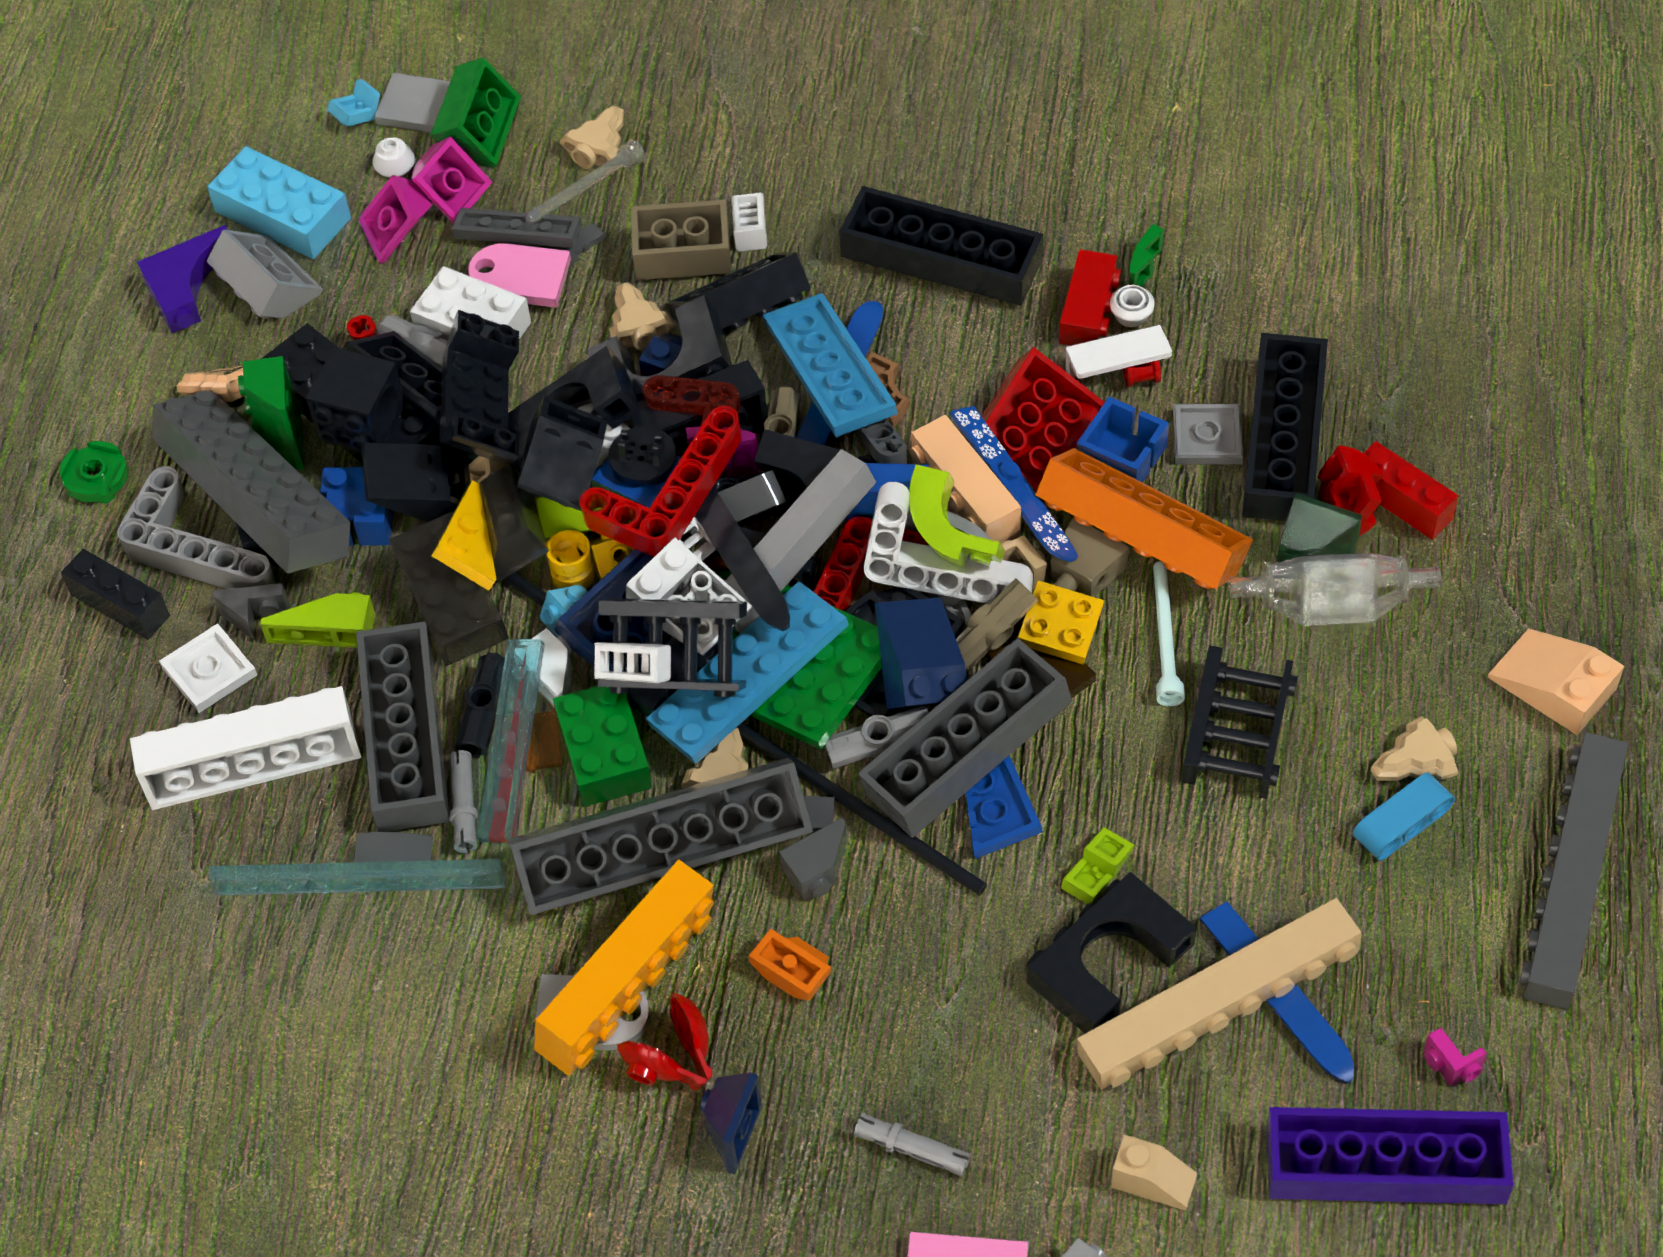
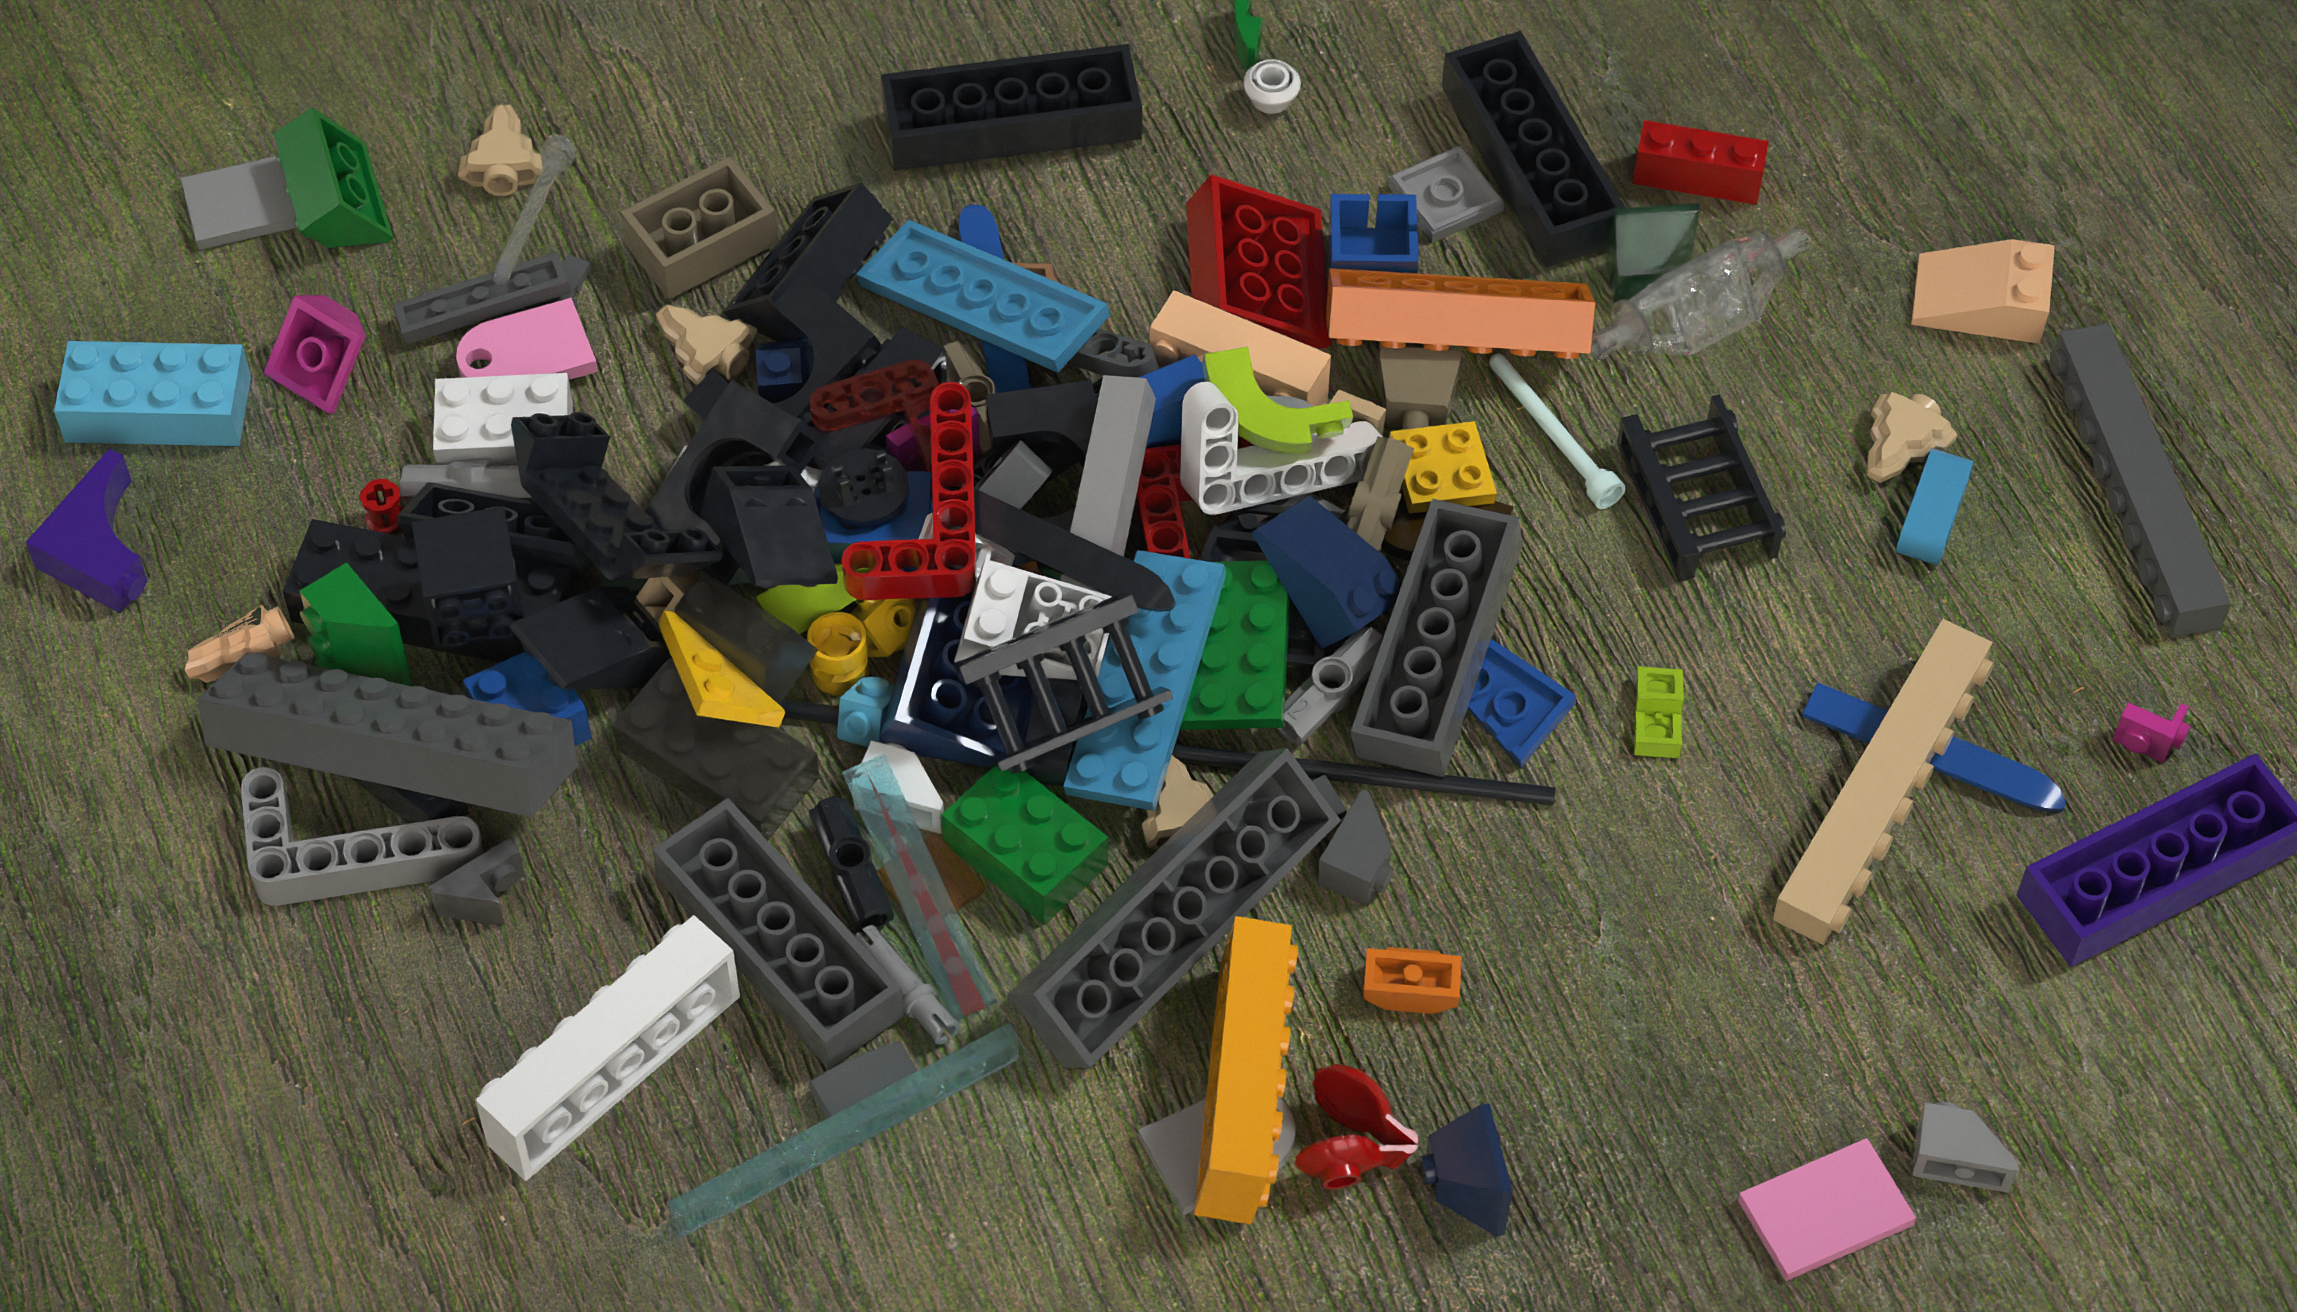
camera: 35 degrees left, 0 degrees up
green plate [59,441,129,504] -> none
black brick [61,549,170,640] -> none
white plate [159,624,257,713] -> none
light grey slope [206,230,323,319] -> none
lime slope [260,592,375,648] -> none
medium azure bracket [327,79,380,126] -> none
white cone [373,138,415,178] -> none
dark pink slope [412,137,492,224] -> none
white slope [594,642,671,683] -> none
white slope [732,193,767,252] -> none
light grey pin [854,1112,971,1177] -> none
blue piece [950,406,1078,562] -> none
black arch [1027,872,1197,1034] -> none
red brick [1059,249,1122,346] -> none
white panel [1066,325,1172,379] -> none
tan slope [1111,1134,1197,1211] -> none
red bush [1123,360,1161,387] -> none
red brick [1314,445,1383,542] -> none

